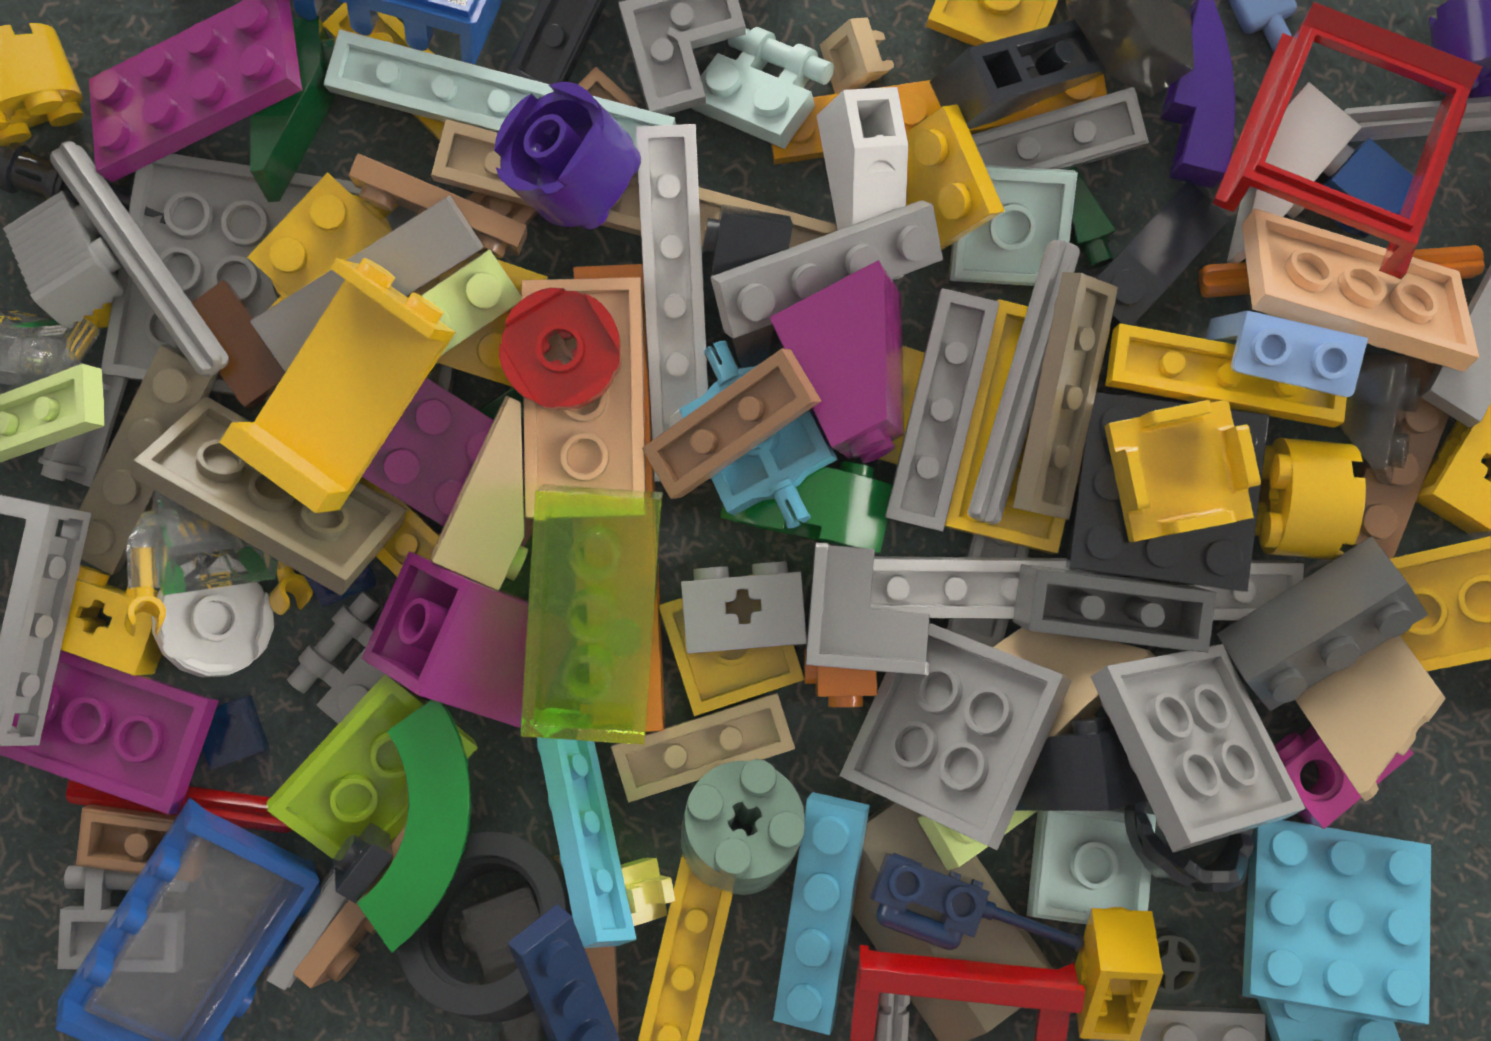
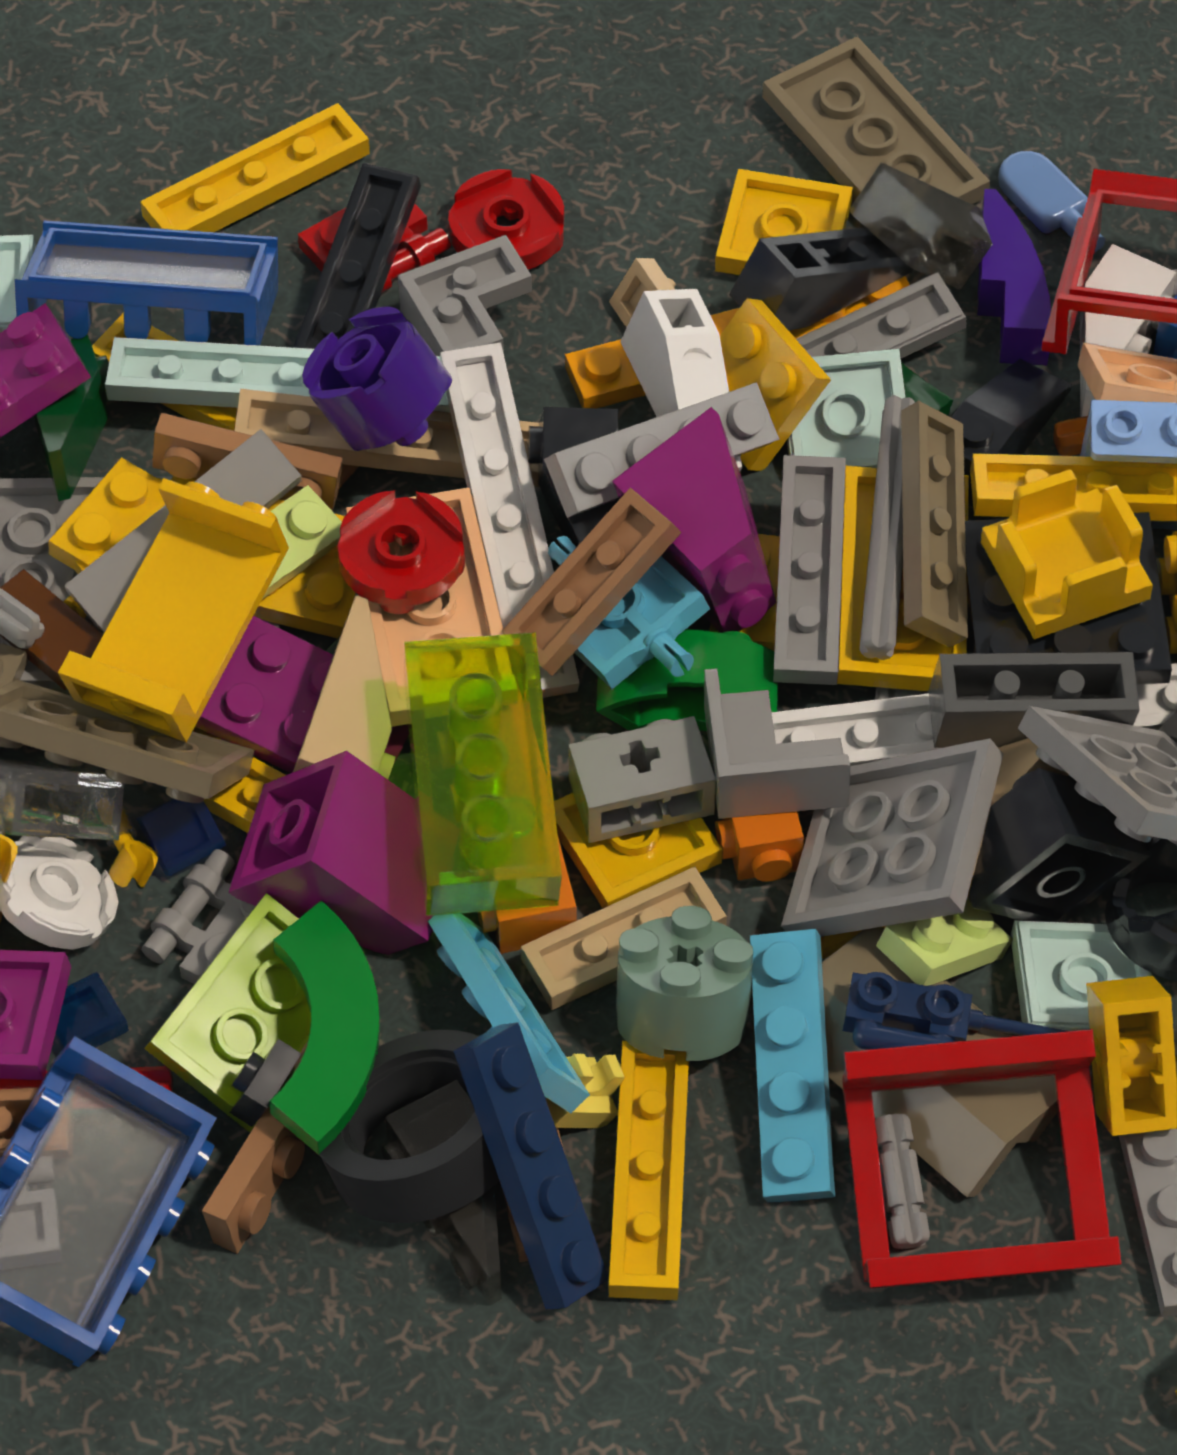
camera: 10 degrees left, 30 degrees down
light grey tile [267,866,348,990] -> none
light aqua plate [692,27,834,149] -> none

